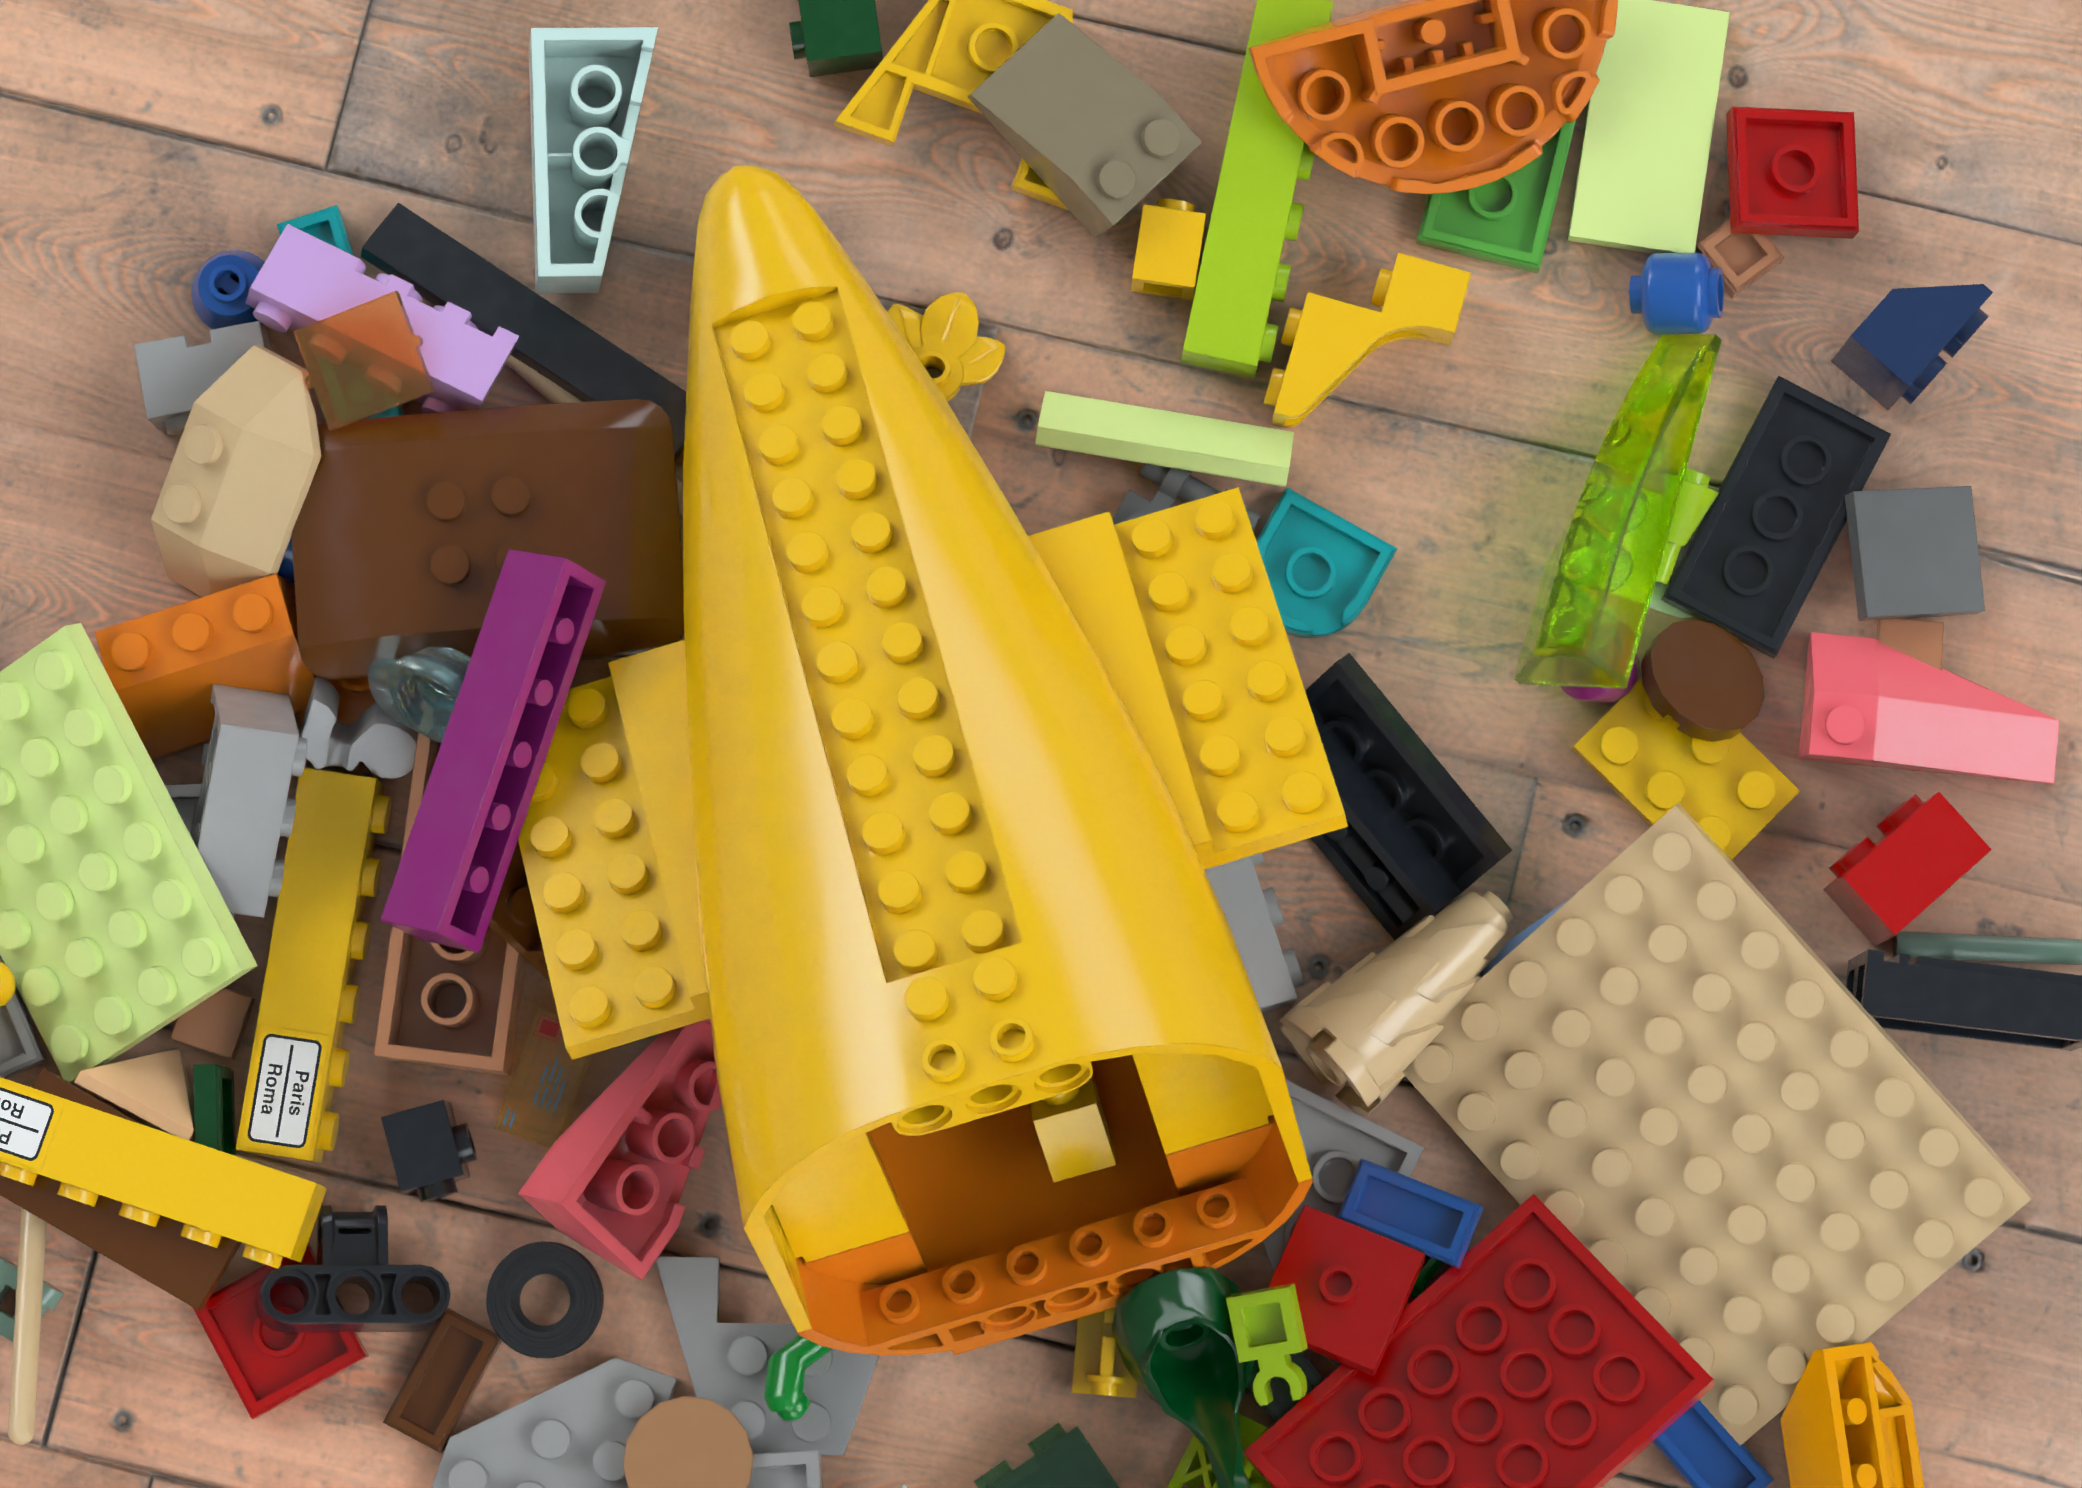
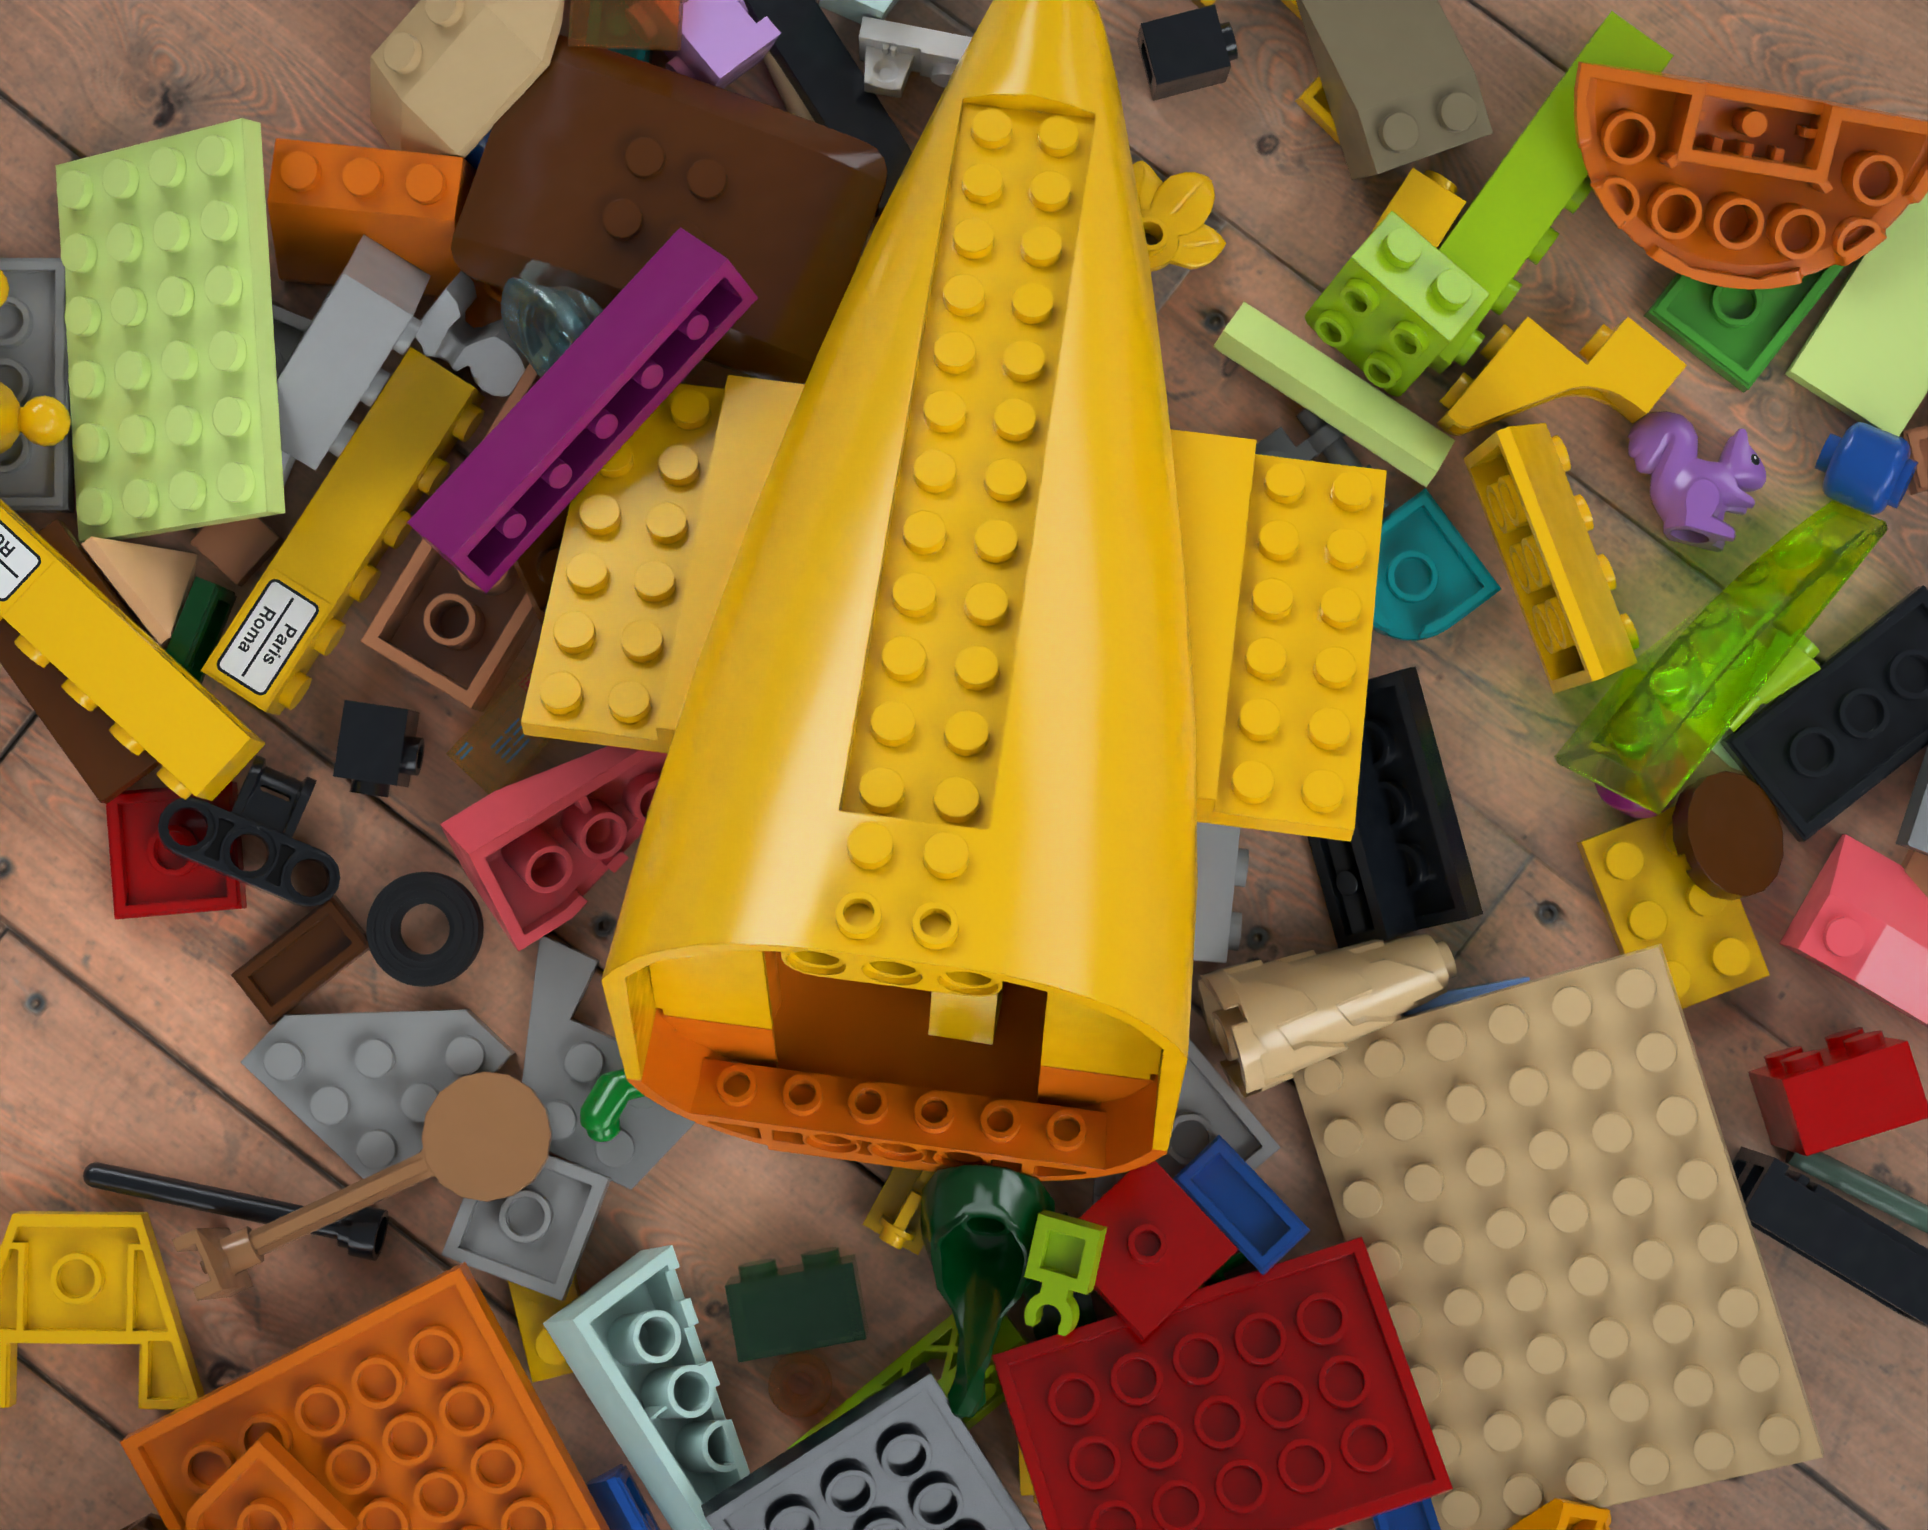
camera: 20 degrees right, 5 degrees up
none -> white hinge [859,16,972,98]
none -> black brick [1137,4,1238,101]
none -> lime bracket [1305,211,1490,397]
none -> yellow slope [1463,423,1639,694]
none -> medium lavender animal [1628,411,1766,552]

